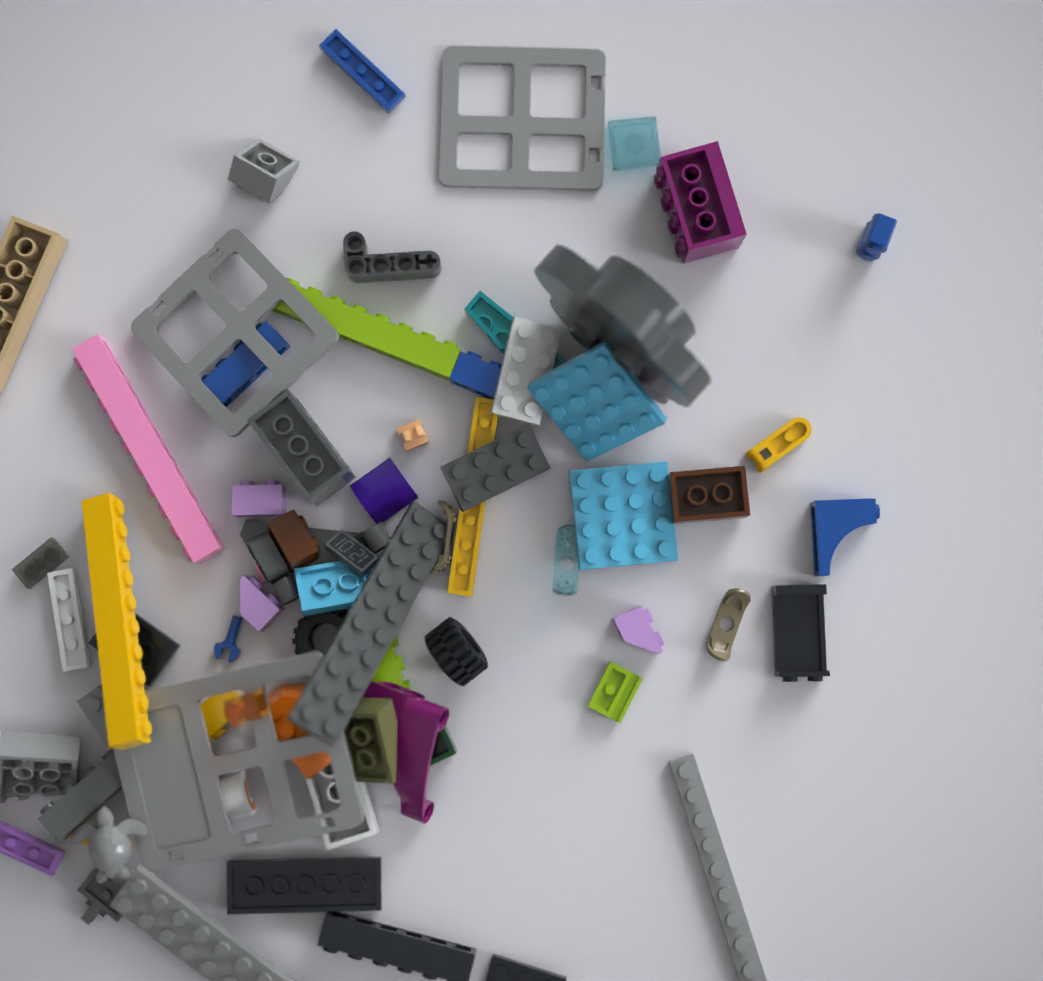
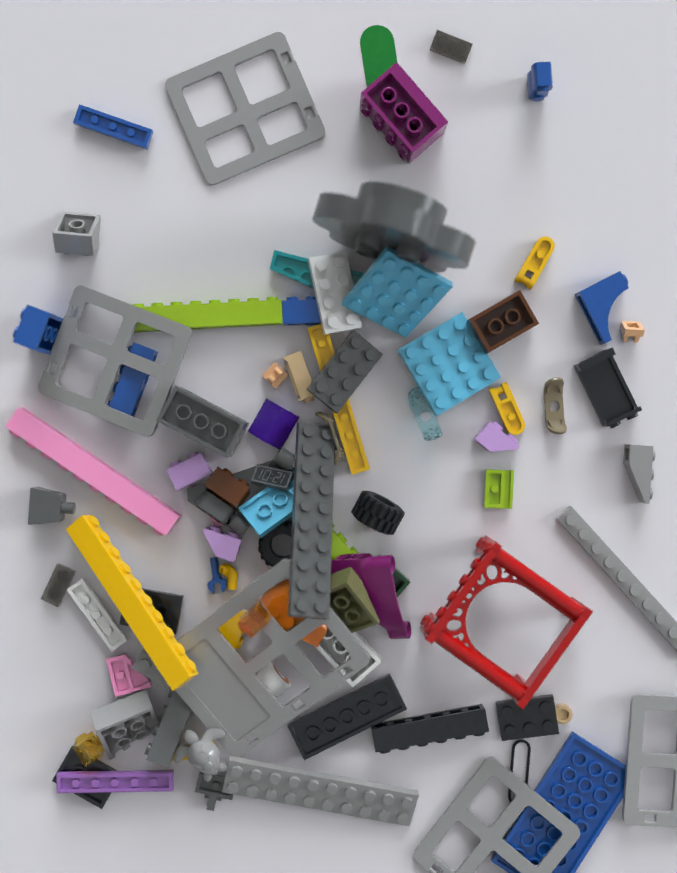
camera: 25 degrees left, 5 degrees up
dark grey beam [343,231,442,283] -> none
clear light blue tile [608,116,661,170] -> none
none -> blue brick [13,304,63,355]
none -> dark grey torso [28,487,76,525]
none -> bright pink wing [106,653,152,697]
none -> yellow arm [219,563,238,590]
none -> tan window [283,351,314,404]
none -> green sticker [360,25,398,87]
none -> red arch [420,535,593,709]
none -> clear smoke plate [430,30,472,64]
none -> yellow plate [488,382,525,435]
none -> light nougat tile [620,321,645,343]
none -> light grey slope [623,444,655,504]

